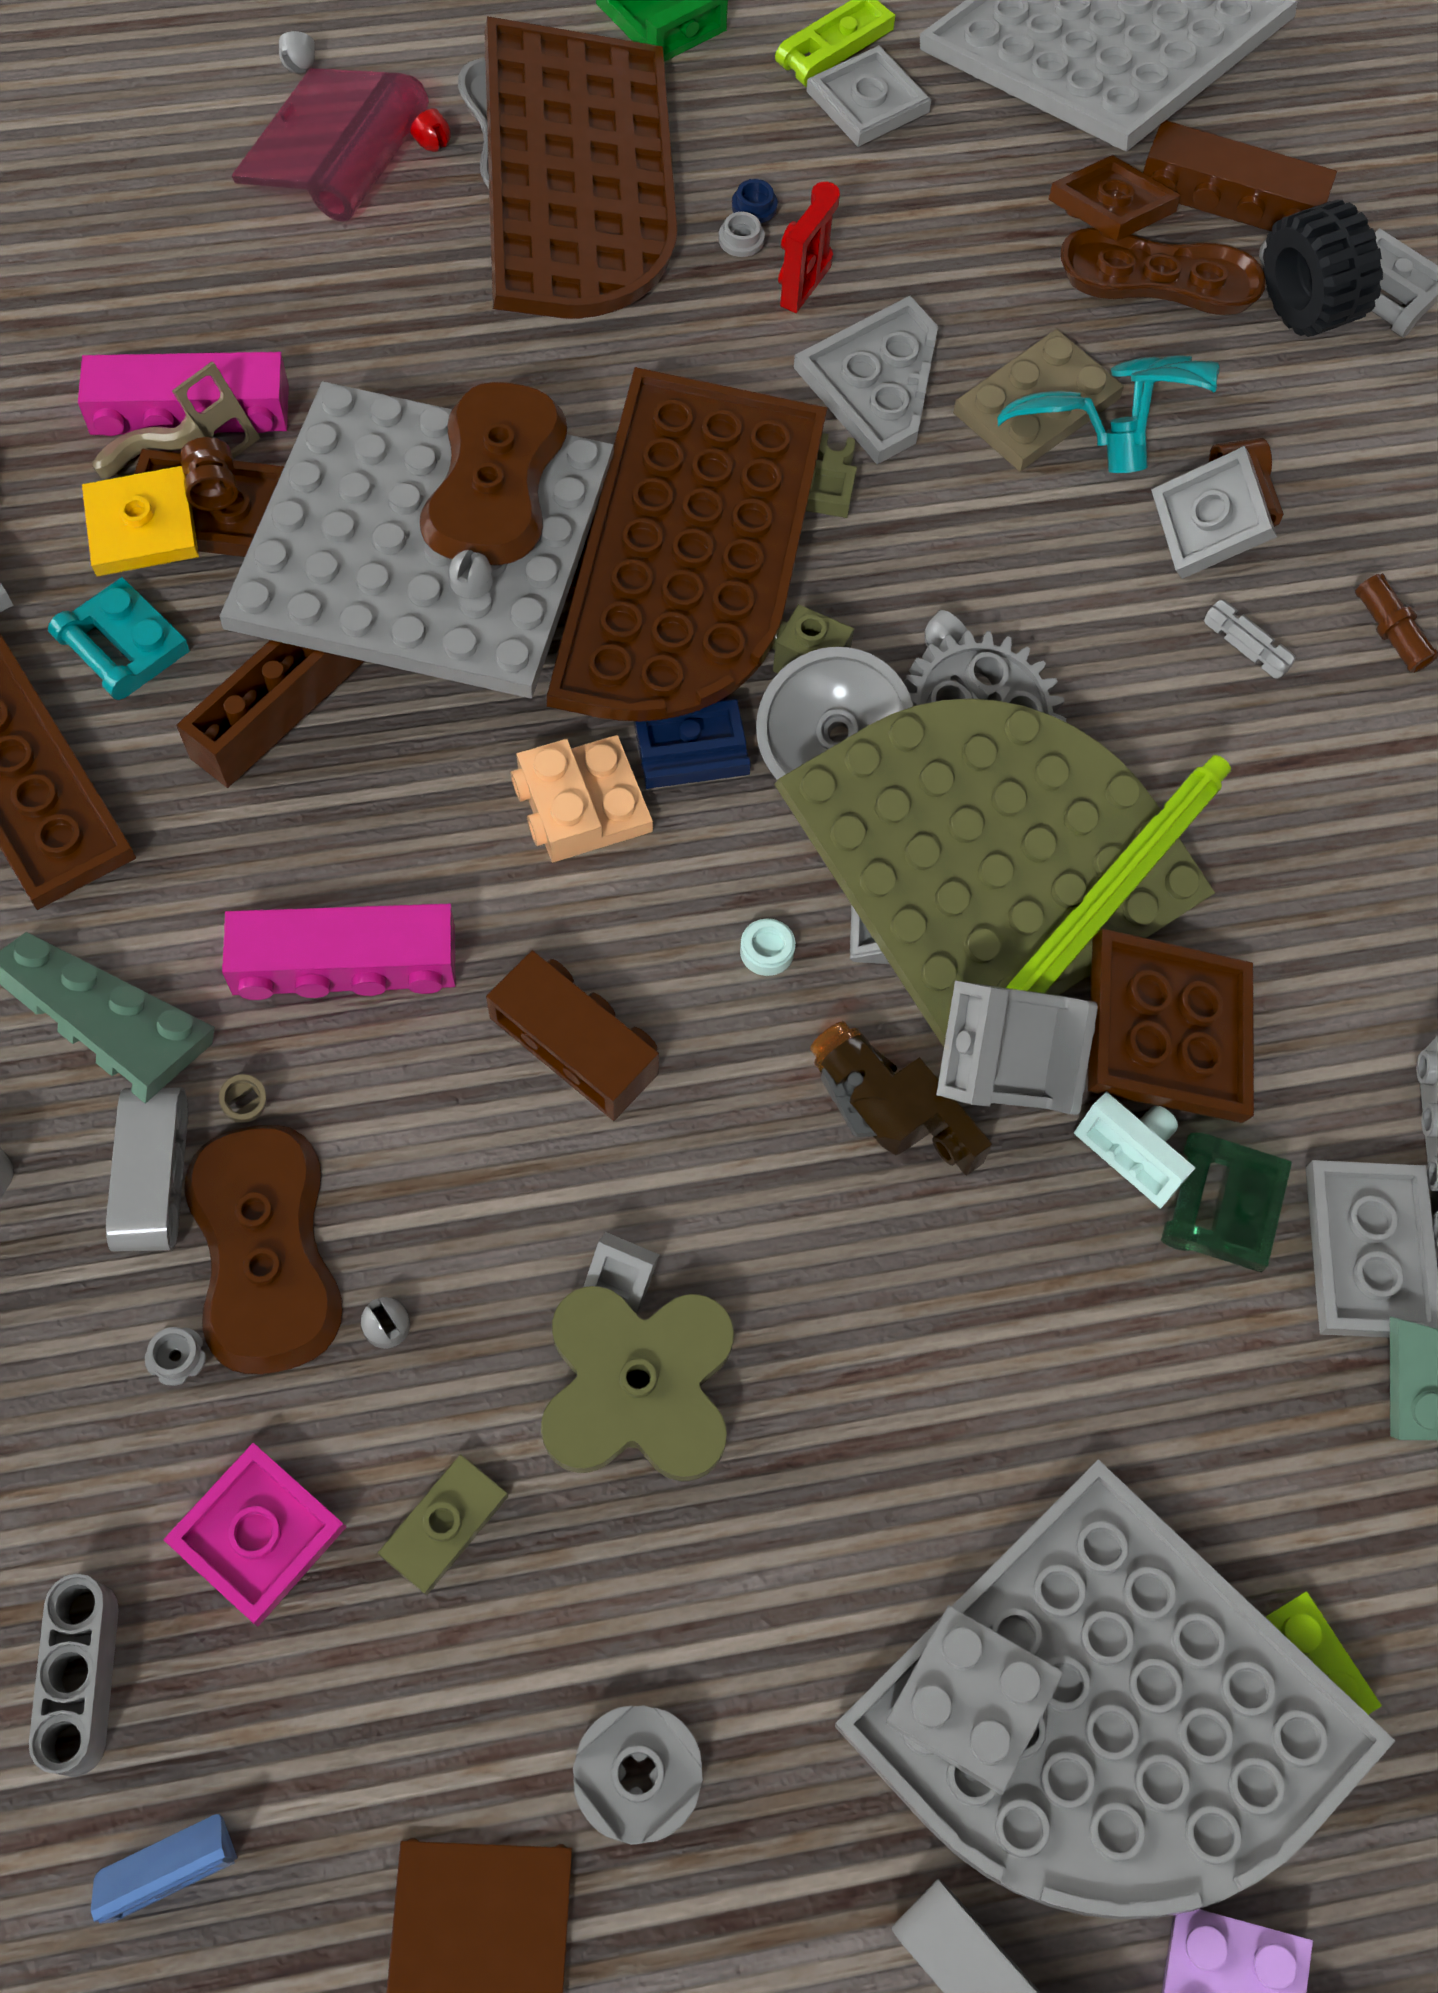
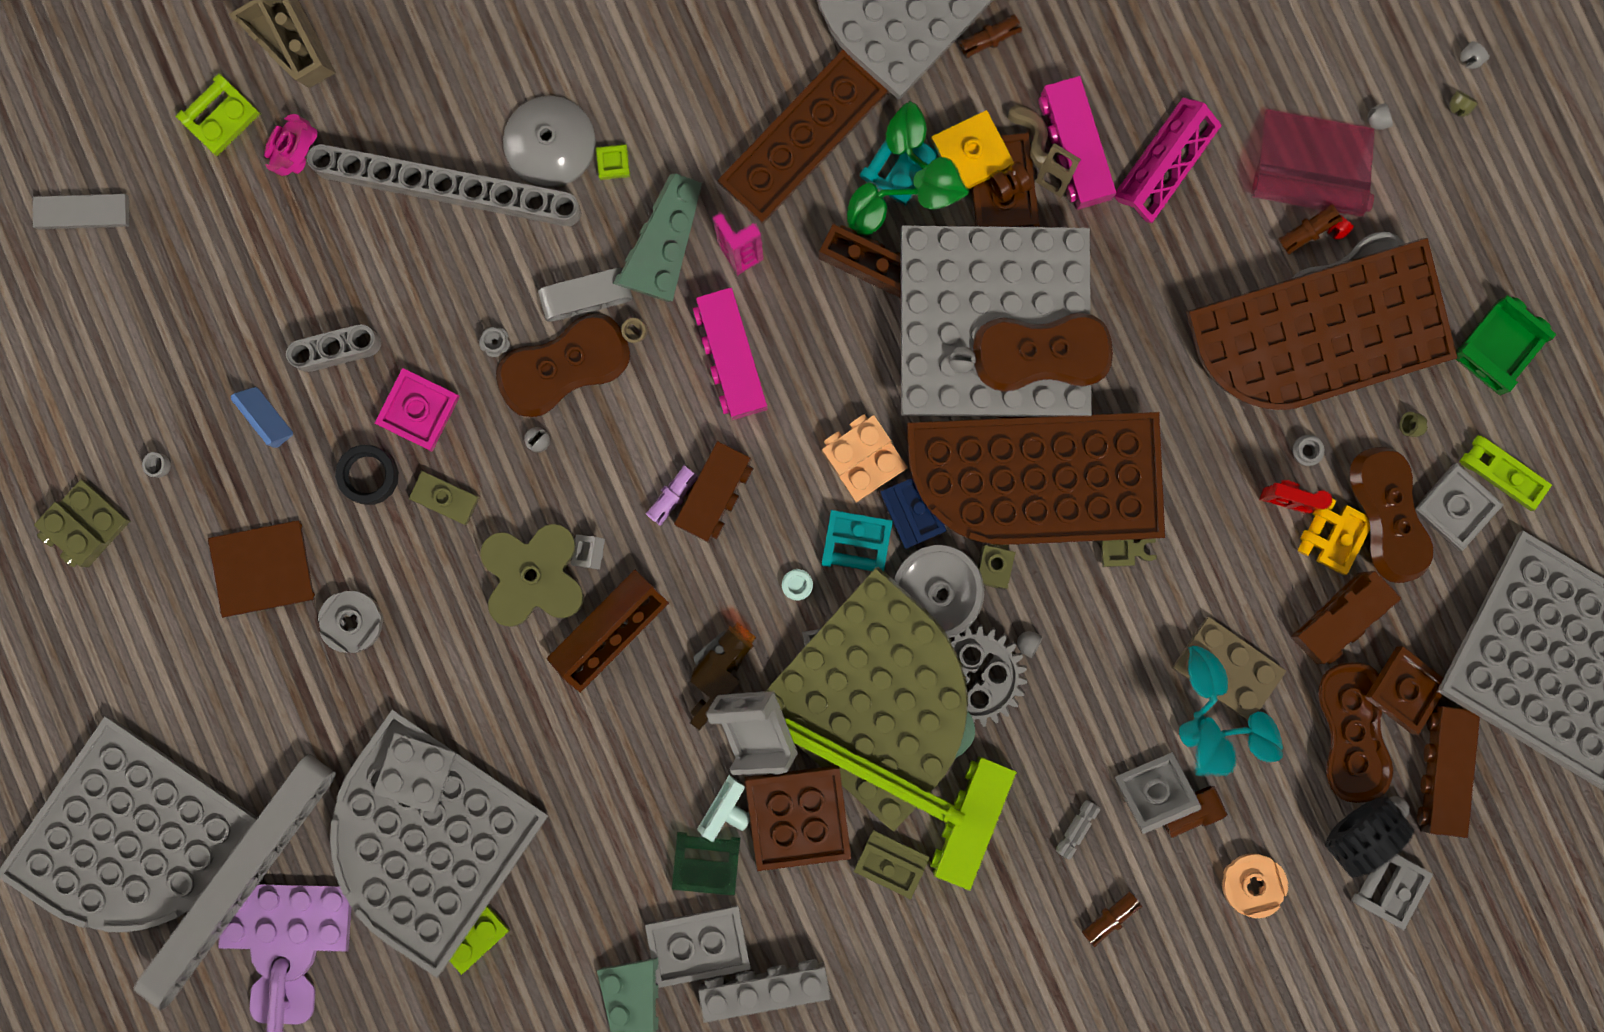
camera: 80 degrees right, 20 degrees up
dark blue plate [732,179,778,223] -> none
light grey plate [794,296,938,465] -> none
none -> black tyre [335,445,399,505]
none -> reddish brown brick [546,569,669,693]
none -> lavender pin [645,465,699,526]
none -> dark pink fence [713,213,763,276]
none -> teal plate [821,510,893,572]
none -> green plant [847,101,969,236]
none -> olive plate [853,830,930,899]
none -> lime brick [930,756,1016,891]
none -> dark pink fence [1114,98,1222,223]
none -> light nougat plate [1222,853,1288,918]
none -> reddish brown pin [1278,203,1343,255]
none -> reddish brown wedge [1291,571,1402,664]
none -> yellow plate [1297,498,1370,575]
none -> reddish brown plate [1350,447,1433,583]
none -> olive hinge [1400,411,1428,437]

